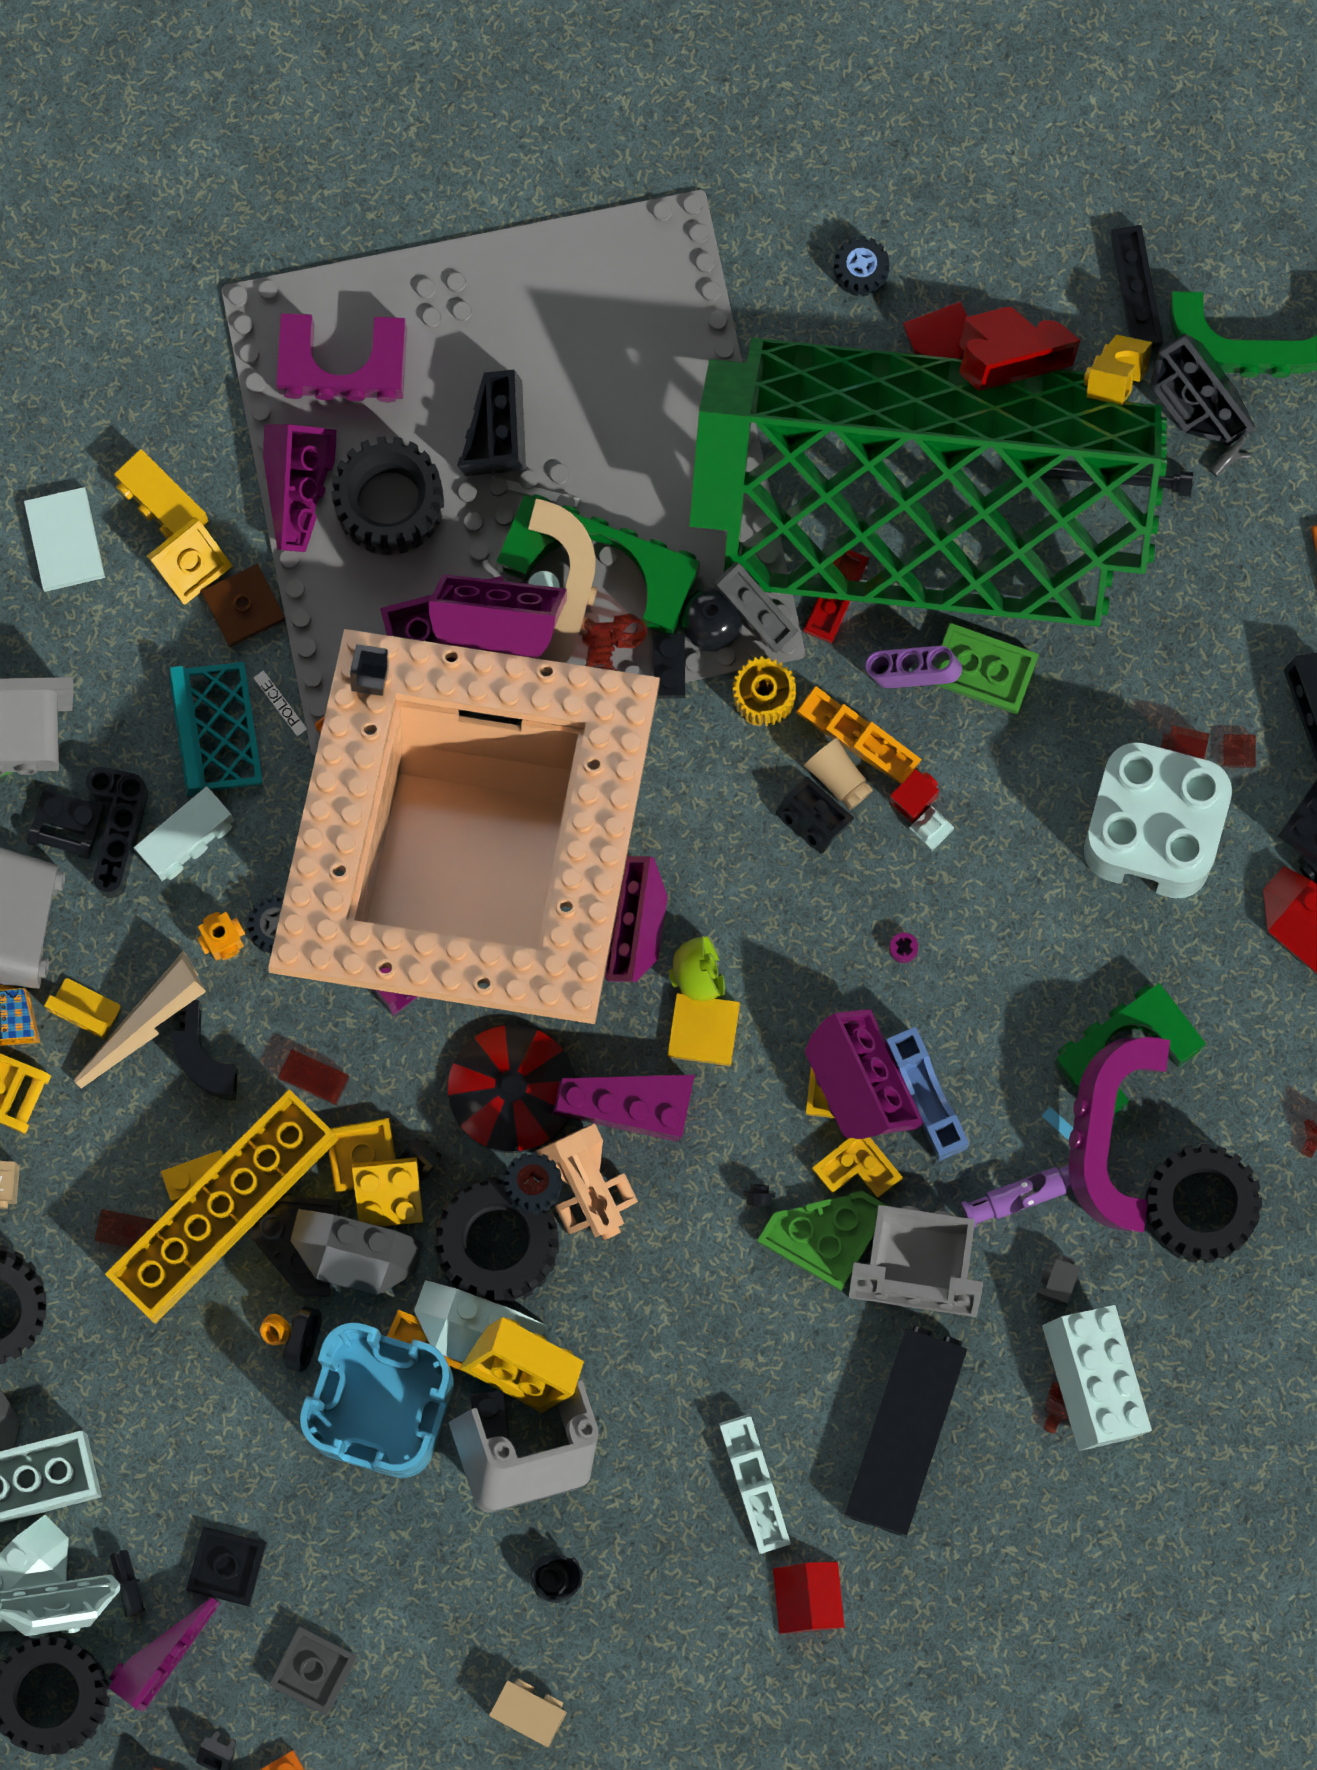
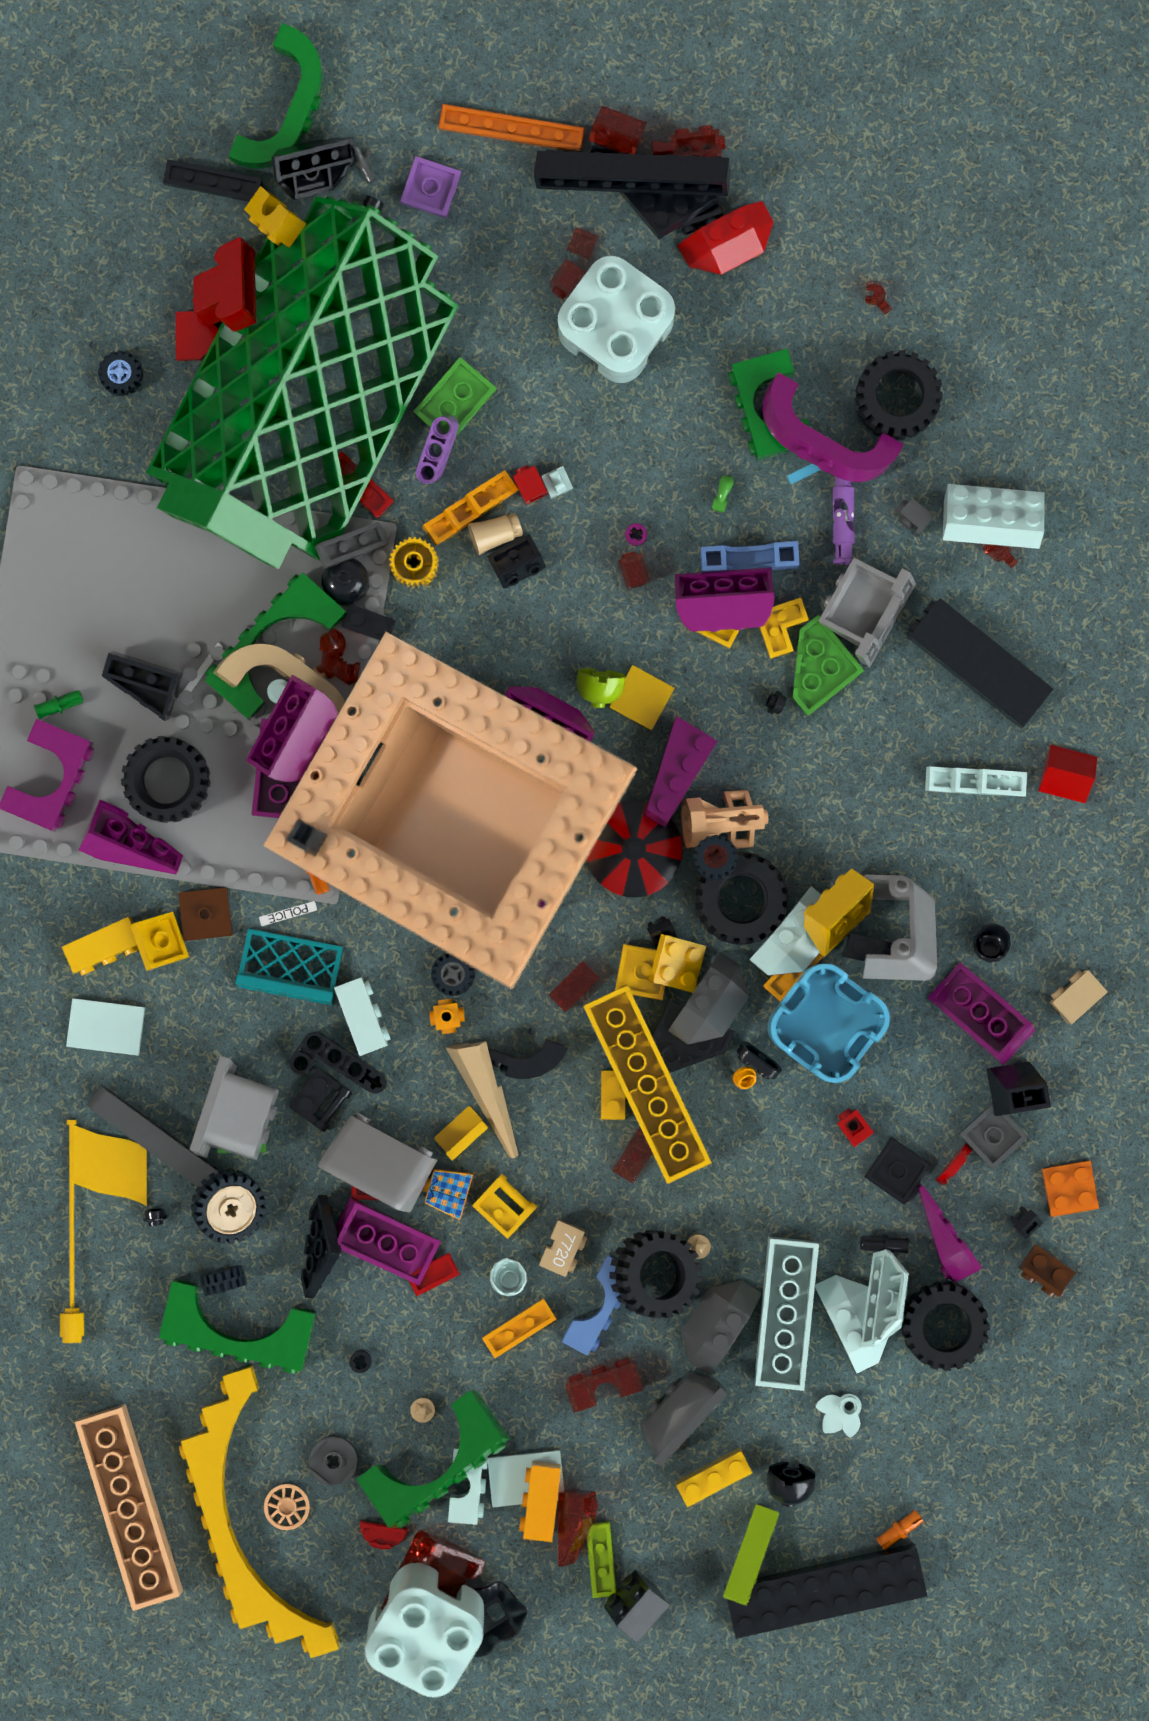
camera: 75 degrees left, 10 degrees up
none -> green axle [34,690,83,720]
none -> medium lavender plate [400,156,462,219]
none -> clear red brick [618,551,650,591]
none -> tan tile [687,1234,711,1259]
none -> bright green arm [712,474,734,512]
none -> red brick [836,1108,874,1147]
none -> magenta slope [928,962,1036,1066]
none -> red tile [935,1143,972,1185]
none -> black slope [986,1062,1051,1117]

